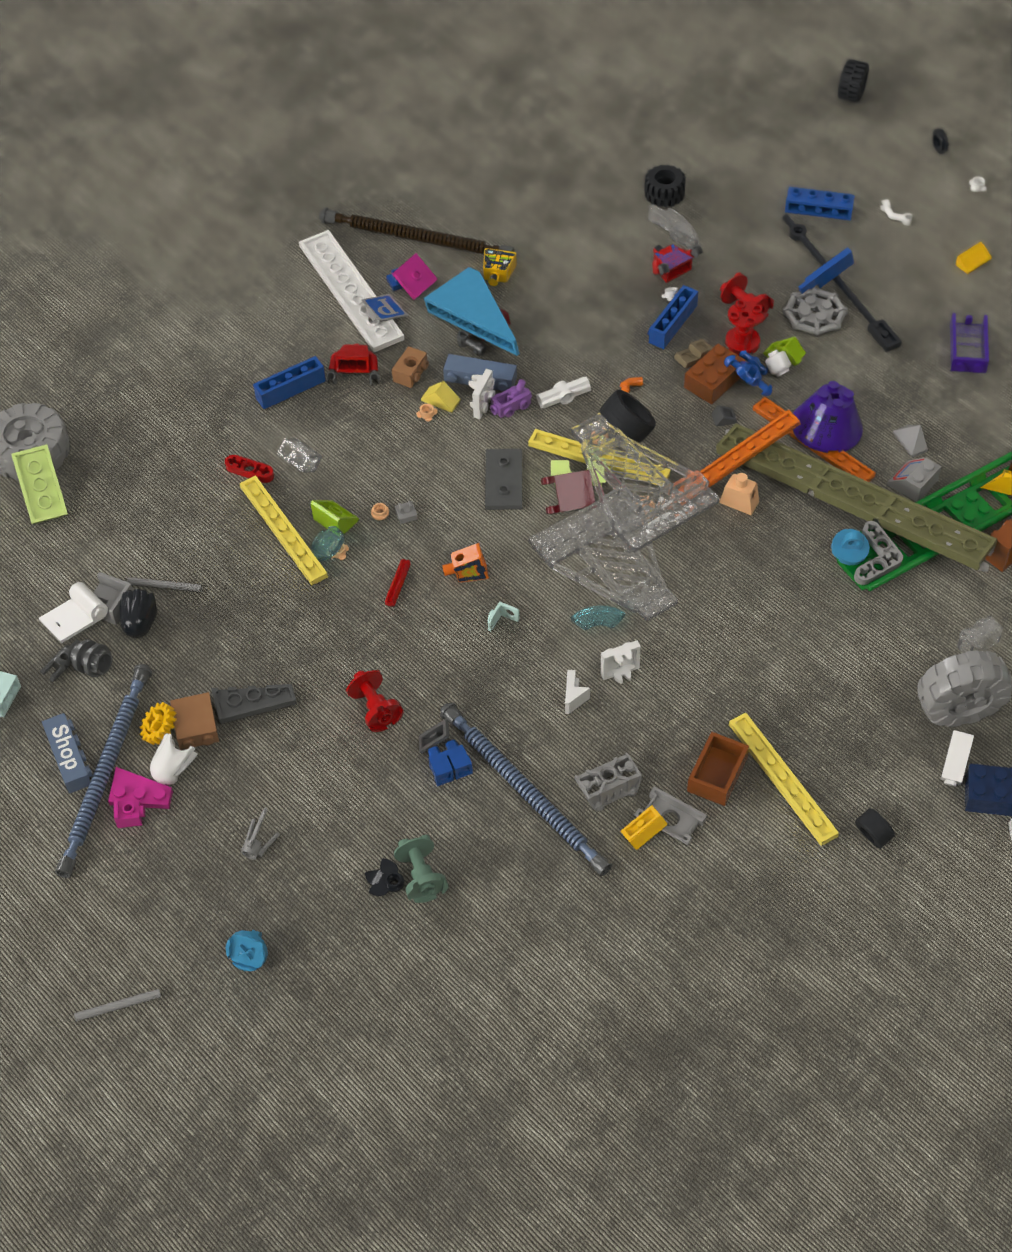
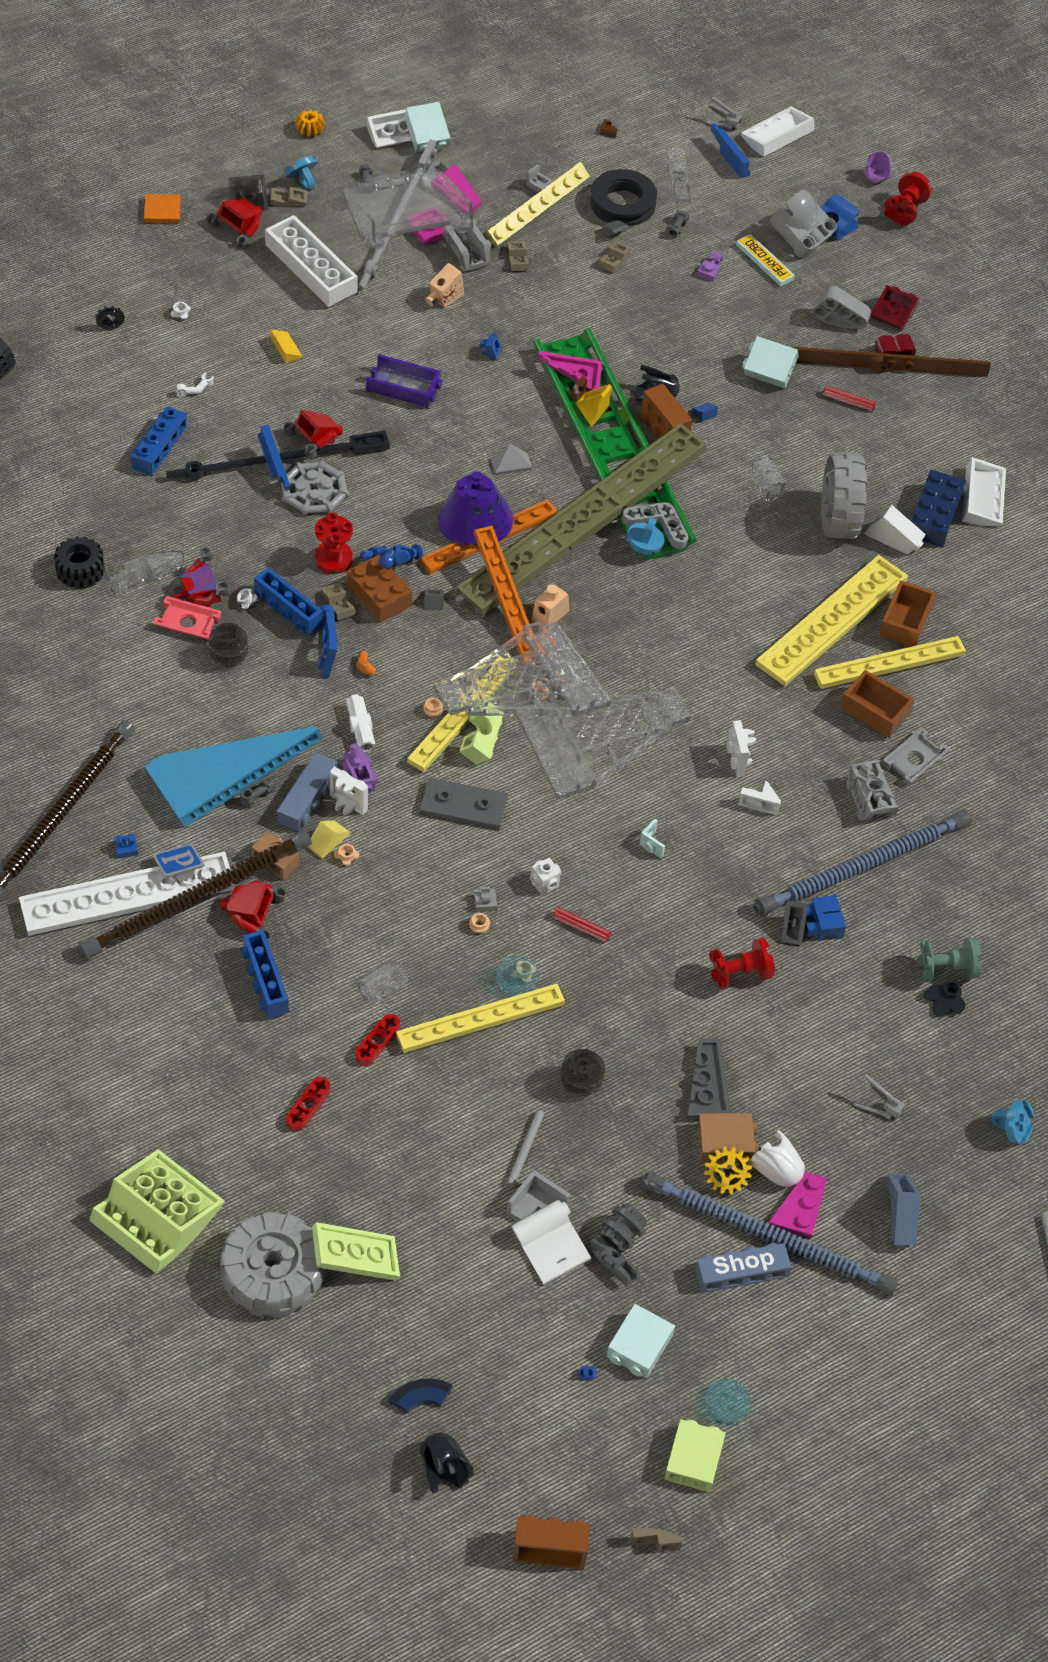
camera: 85 degrees left, 0 degrees up
dark pink brick [114,800,145,828] -> none
black hair [120,589,158,638] -> none
lime slope [311,500,359,538] -> none
dark pink plate [392,253,438,300] -> none
orange torso [442,543,489,582] -> none
torso [483,248,517,286] -> none
flag [541,470,596,514] -> none
clear light blue tile [571,606,625,631] -> none
black tyre [600,390,656,445] -> none
yellow slope [621,805,667,850] -> none
red piece [720,272,774,325] -> none
lime slope [763,337,806,366] -> none
white head [765,350,791,377] -> none
black tyre [855,808,895,849] -> none
light grey slope [887,458,941,502] -> none
none -> dark brown hose [76,830,312,960]
none -> yellowish green slope [89,1149,224,1273]
none -> coral piece [153,596,222,641]
none -> clear smoke piece [208,623,248,667]
none -> red torso [284,409,343,459]
none -> red beam [286,1077,330,1132]
none -> blue plate [318,605,337,679]
none -> white brick [530,858,561,895]
none -> clear smoke piece [561,1048,605,1097]
none -> light yellow plate [755,555,908,686]
none -> dark orange piece [879,580,937,647]
none -> sand blue arch [887,1173,920,1248]

